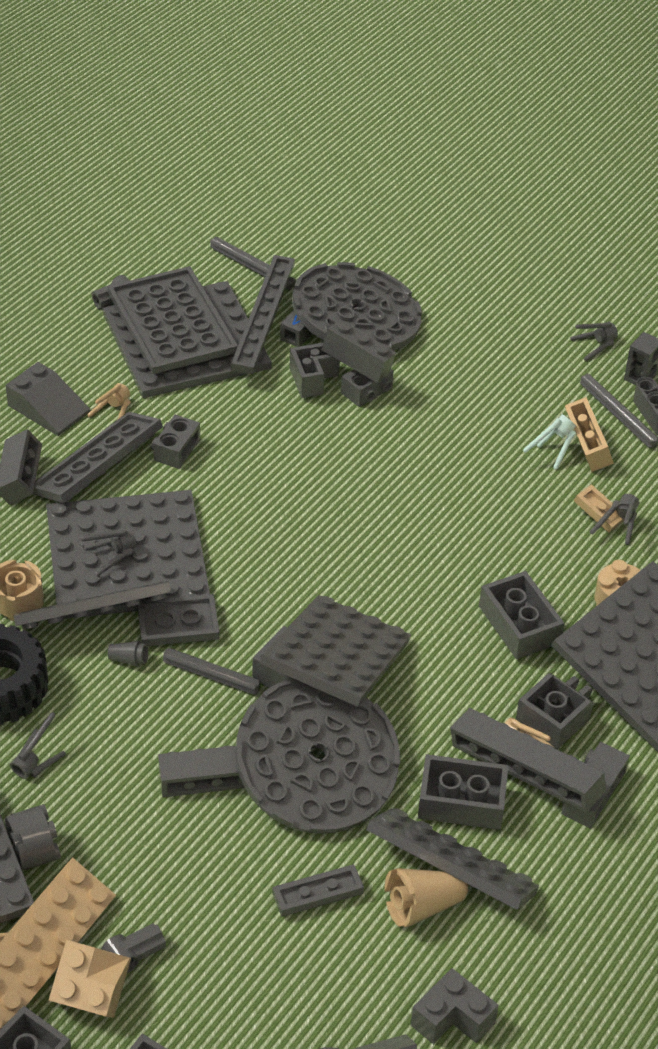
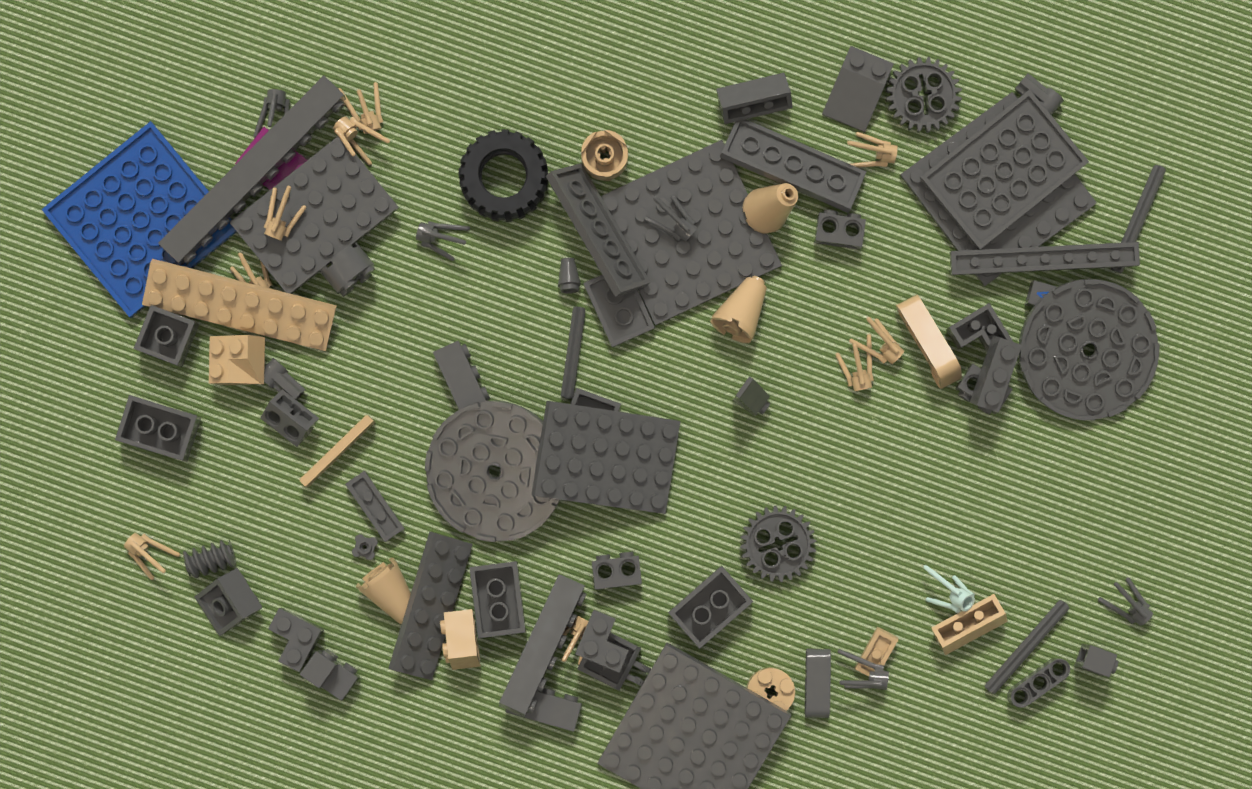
camera: 75 degrees right, 40 degrees up
none -> dark grey brick [260,389,319,447]
none -> tan tile [300,415,375,487]
none -> dark grey brick [300,649,360,701]
none -> dark grey plate [352,534,378,560]
none -> tan brick [440,609,481,670]
none -> dark grey brick [575,609,629,673]
none -> dark grey brick [592,552,642,589]
none -> tan cone [710,276,767,343]
none -> dark grey slope [733,376,770,416]
none -> dark grey gear [740,506,817,582]
none -> tan cone [742,183,798,234]
none -> dark grey beam [805,648,831,718]
none -> tan plant [835,334,874,391]
none -> tan plant [849,317,904,364]
none -> dark grey gear [885,57,962,133]
none -> tan beam [896,295,962,389]

